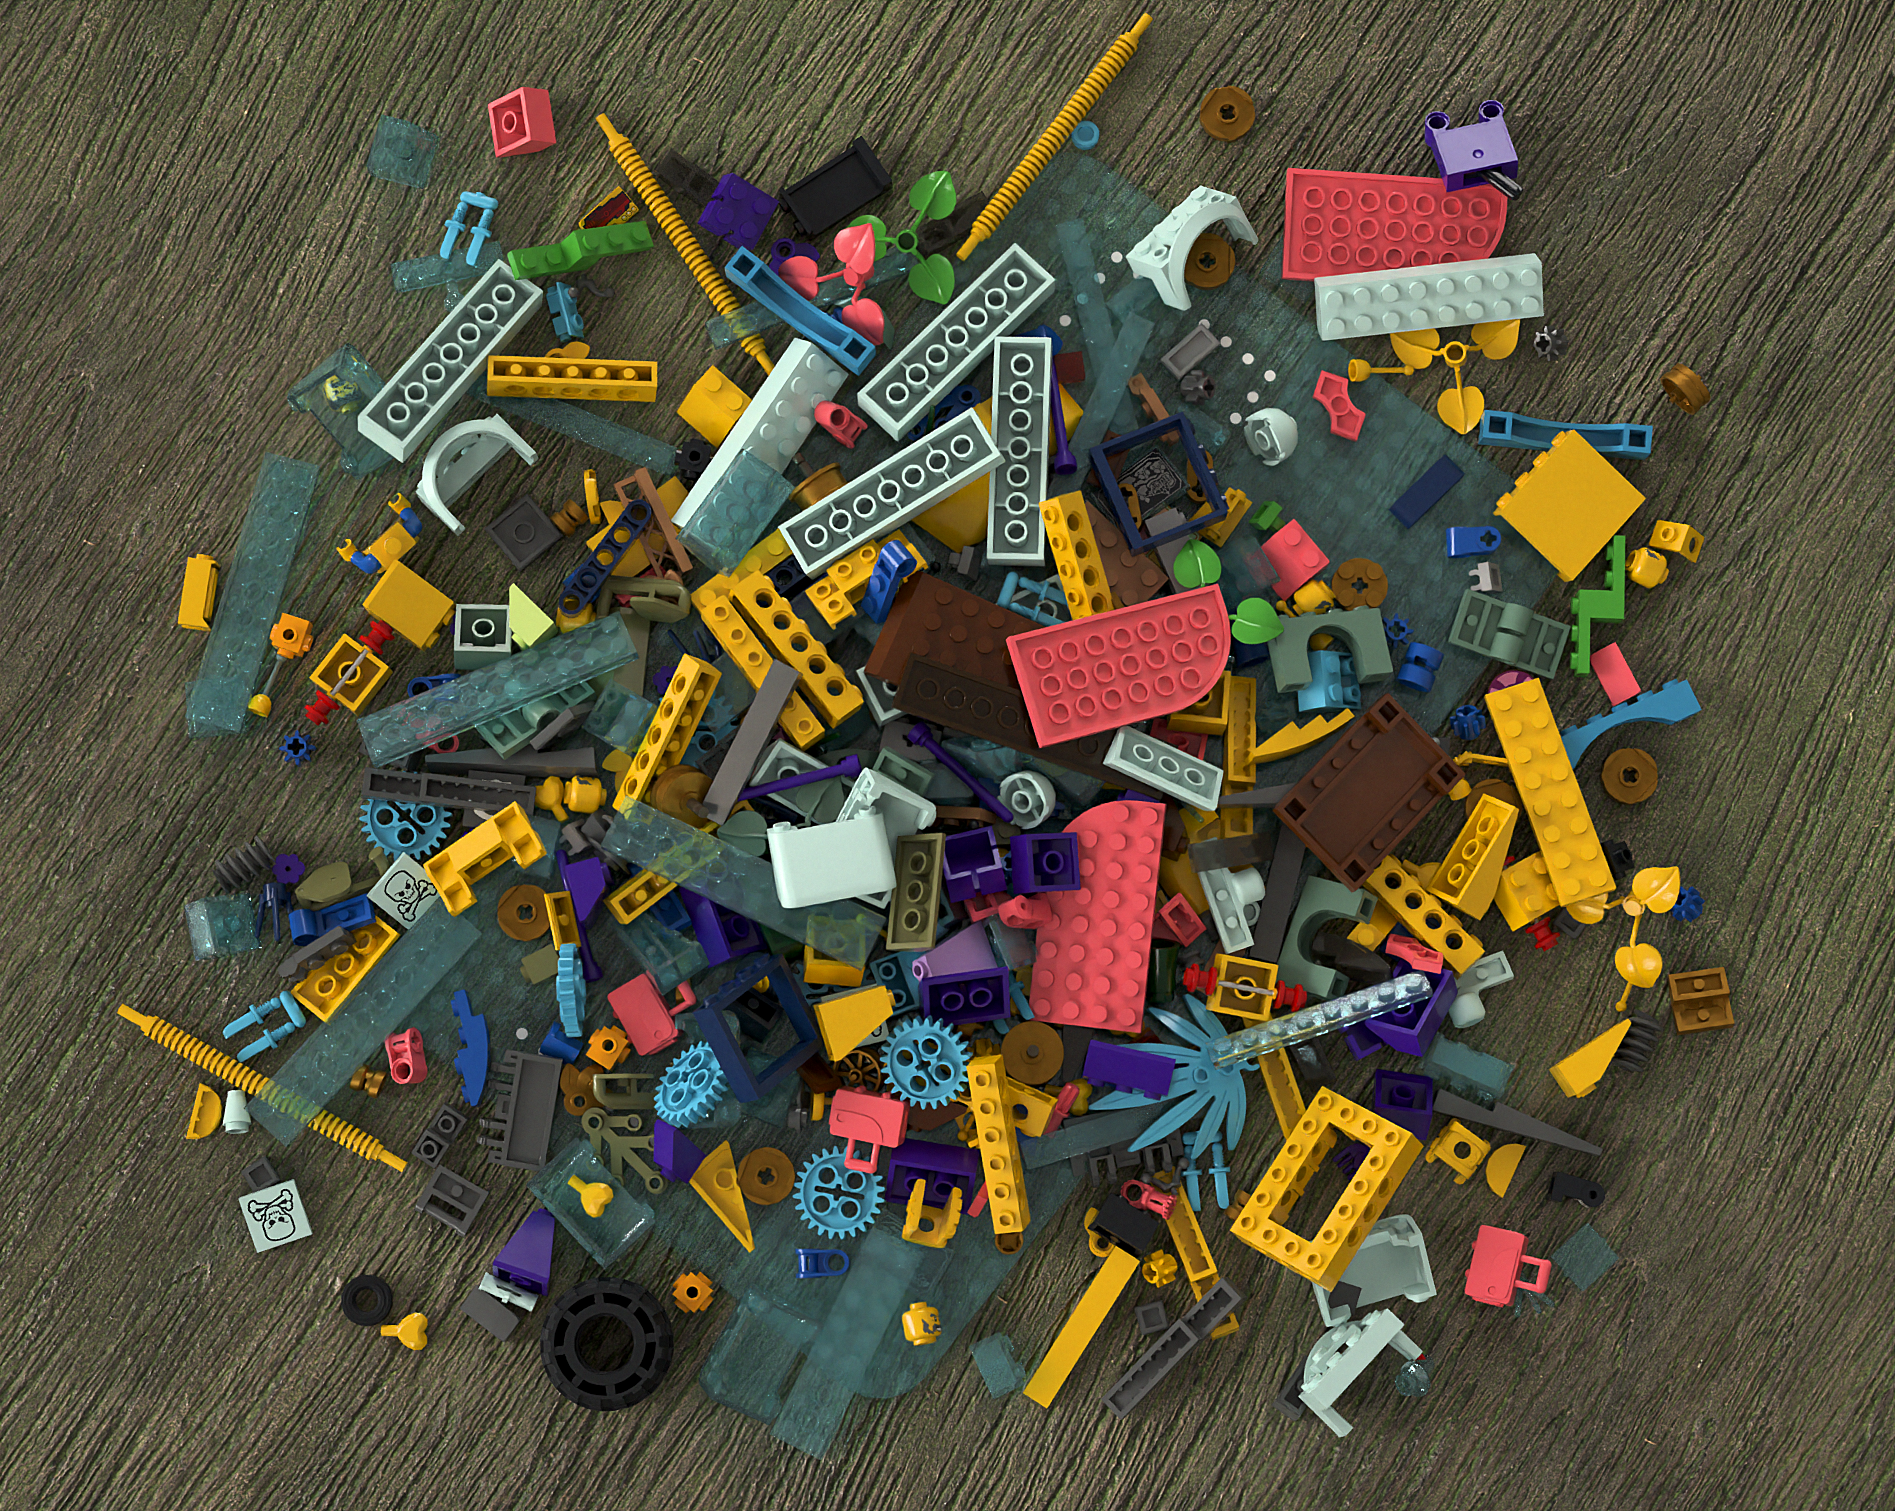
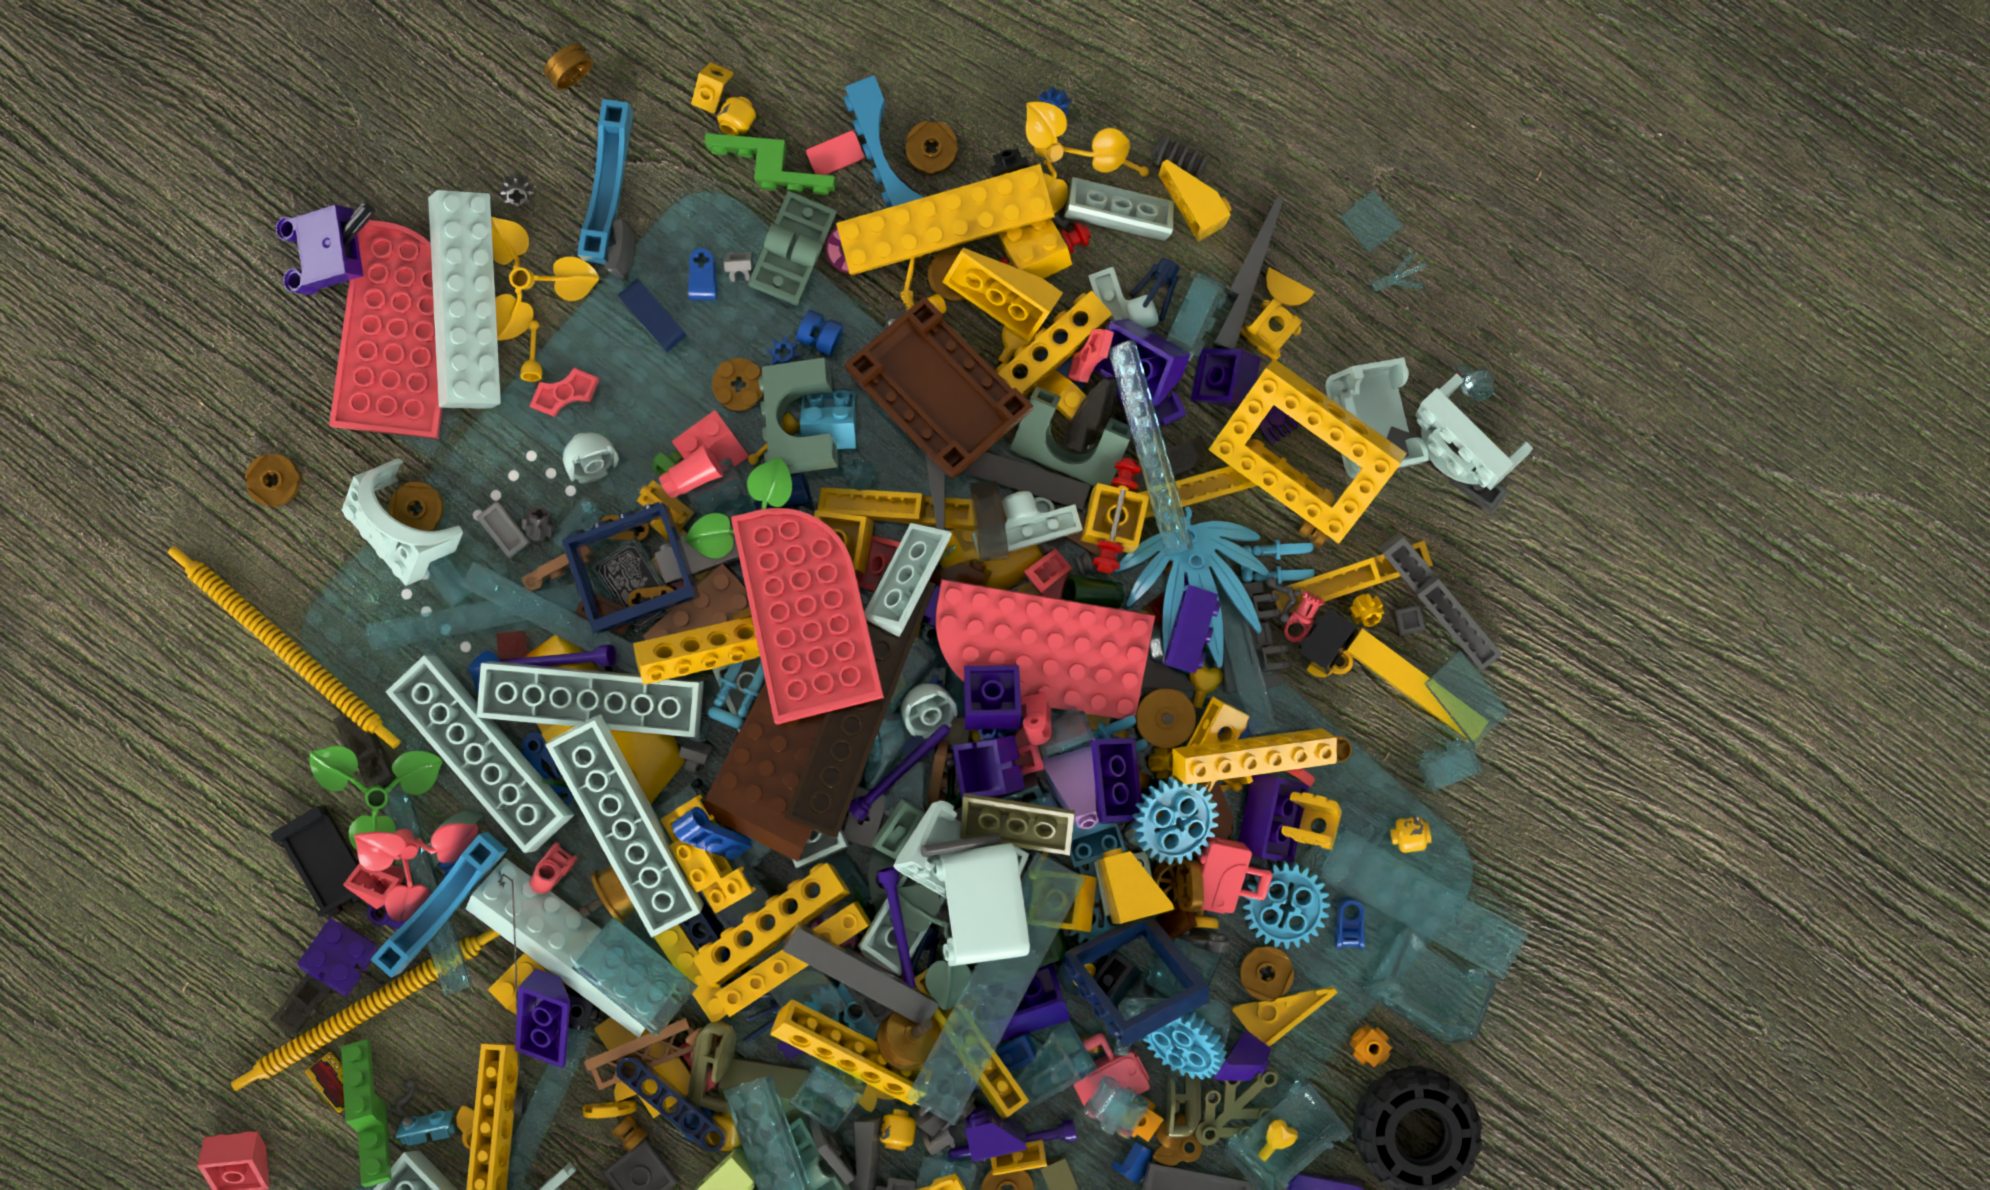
camera: 85 degrees left, 5 degrees up
yellow rock [534,776,569,824] -> none
medium azure gear [556,943,586,1037] -> none
coral axle [1044,1082,1080,1138] -> none
medium azure tile [1071,121,1099,150] -> none
yellow slope [1243,708,1355,766] -> none
yellow head [1292,579,1336,615] -> none
blue gear [1450,705,1486,740] -> none
coral piece [1465,1225,1552,1308] -> none
yellow panel [1493,429,1646,582] -> none
black leg [1546,1171,1605,1208] -> none
pearl gold slope [1667,967,1735,1035] -> none
none -> coral slope [343,863,405,909]
none -> dark grey piece [498,873,529,1116]
none -> dark purple slope [515,969,570,1068]
none -> dark grey slope [606,218,635,282]
none -> coral plant [659,444,724,499]
none -> dark grey bar [921,833,1001,857]
none -> light aqua slope [1064,177,1174,241]
none -> clear light blue brick [1083,1076,1148,1139]
none -> dark blue plant [1130,258,1180,321]
none -> clear light blue tile [1150,625,1164,662]
none -> pearl gold beam [1177,859,1204,912]
none -> clear light blue piece [1424,651,1509,746]

